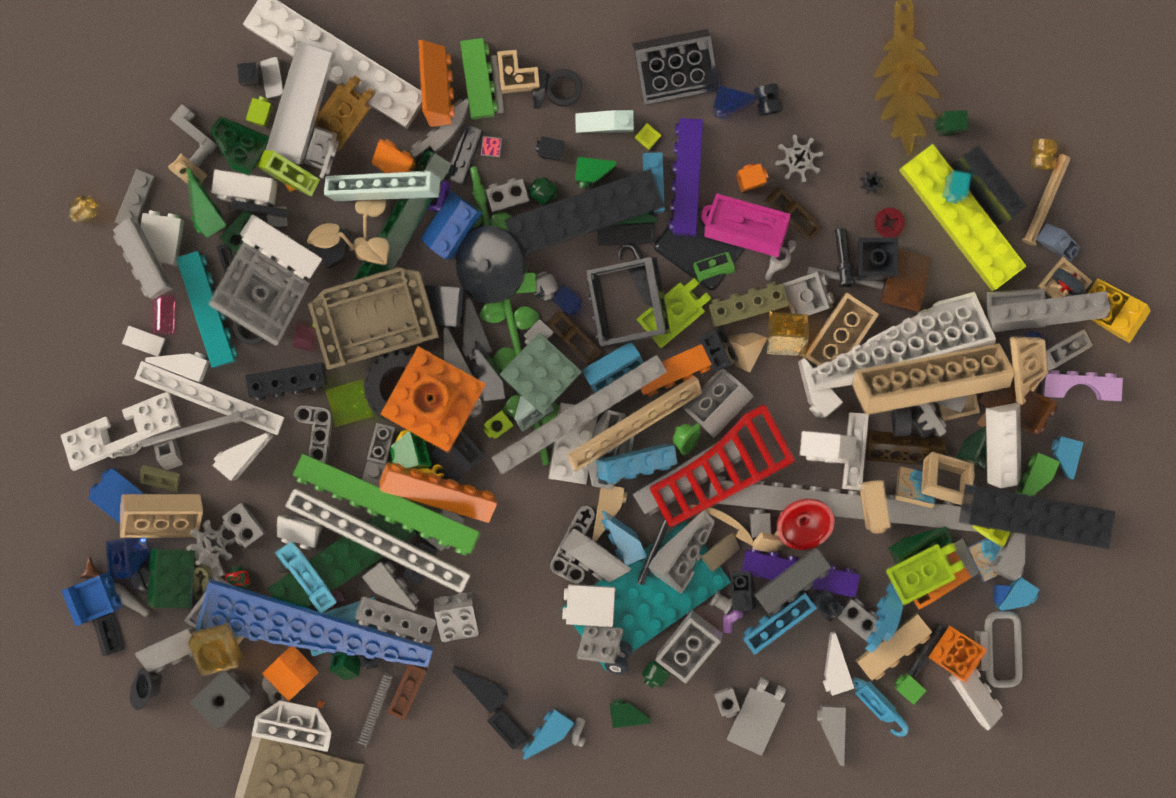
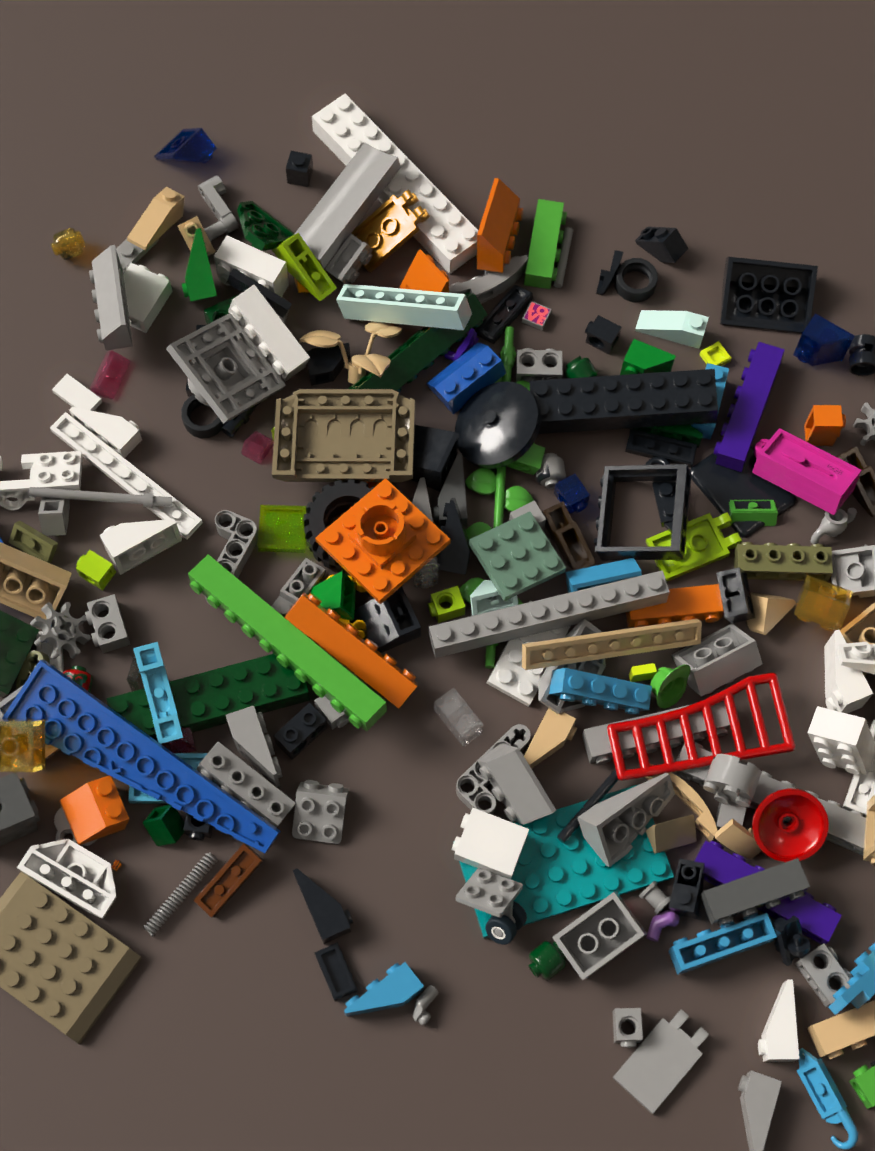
camera: 15 degrees right, 20 degrees down
teal brick [176,251,238,368] -> none
black brick [245,362,327,401] -> none
lime brick [246,96,274,128] -> none
light grey slope [260,57,284,99] -> none
white slope [277,514,323,550] -> none
white brick [286,488,471,593] -> none
tan brick [497,50,540,94] -> none
dark azure slope [601,510,647,566] -> none
dark green slope [609,698,651,728] -> none
none -> lime brick [76,550,116,591]
none -> tan slope [127,187,185,251]
none -> clear blue slope [154,128,217,163]
none -> clear brick [434,688,484,747]
none -> neon yellow tile [629,663,657,682]
none -> black slope [635,226,689,263]
none -> light grey brick [703,754,761,807]

